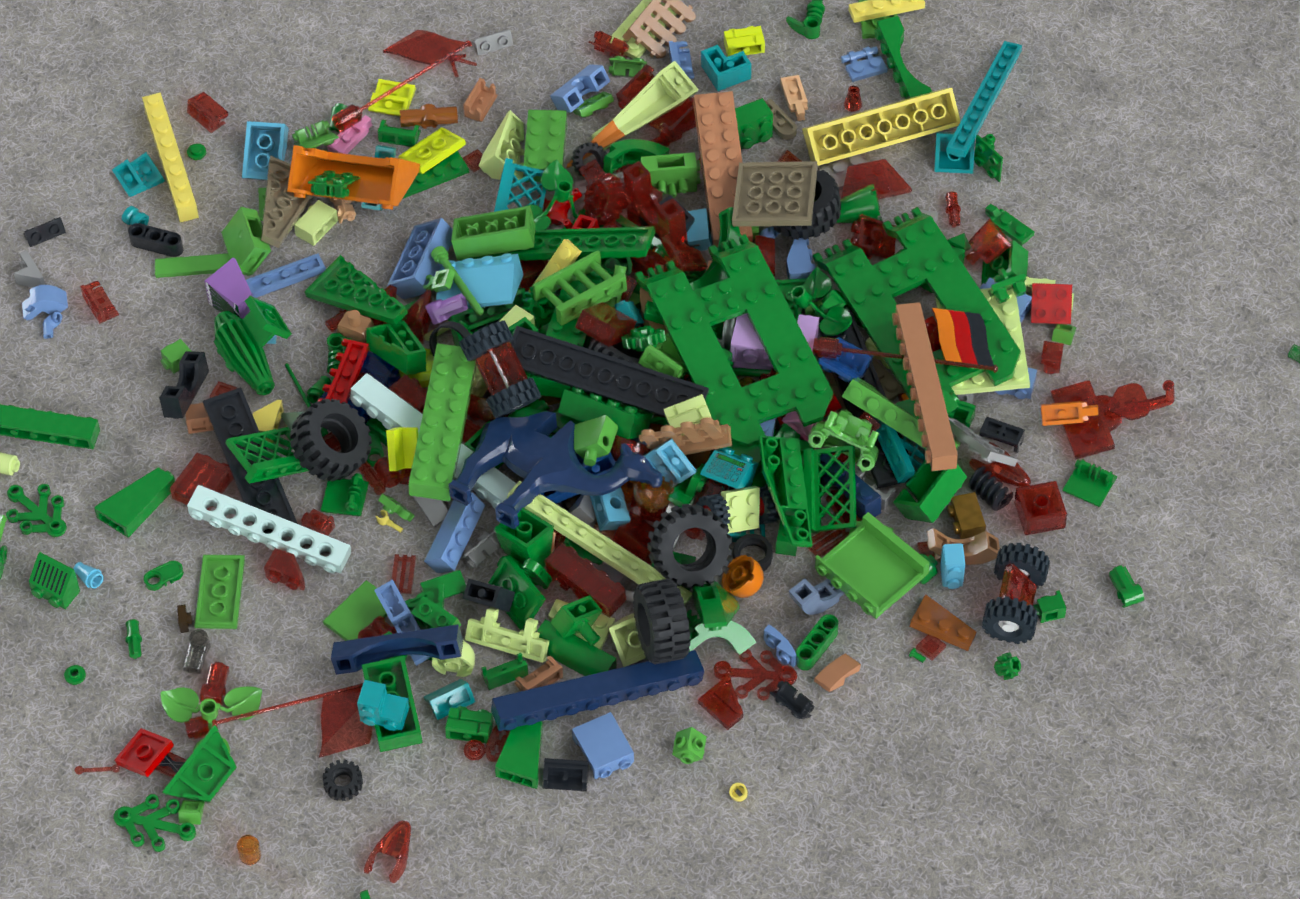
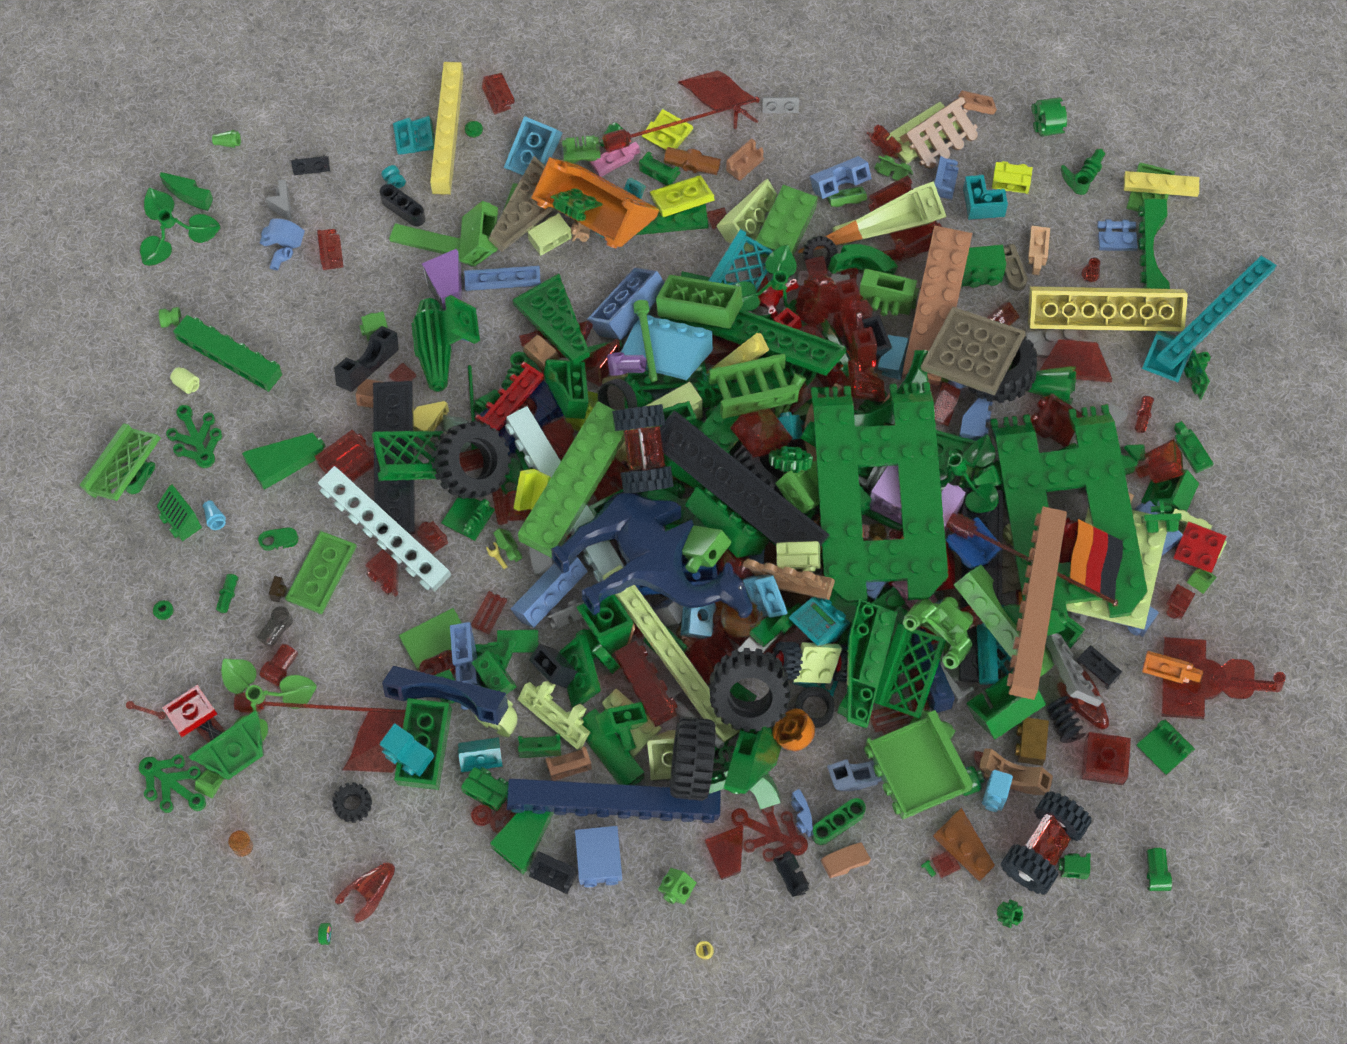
camera: 20 degrees right, 10 degrees up
bright green plate [423,268,455,292] -> none

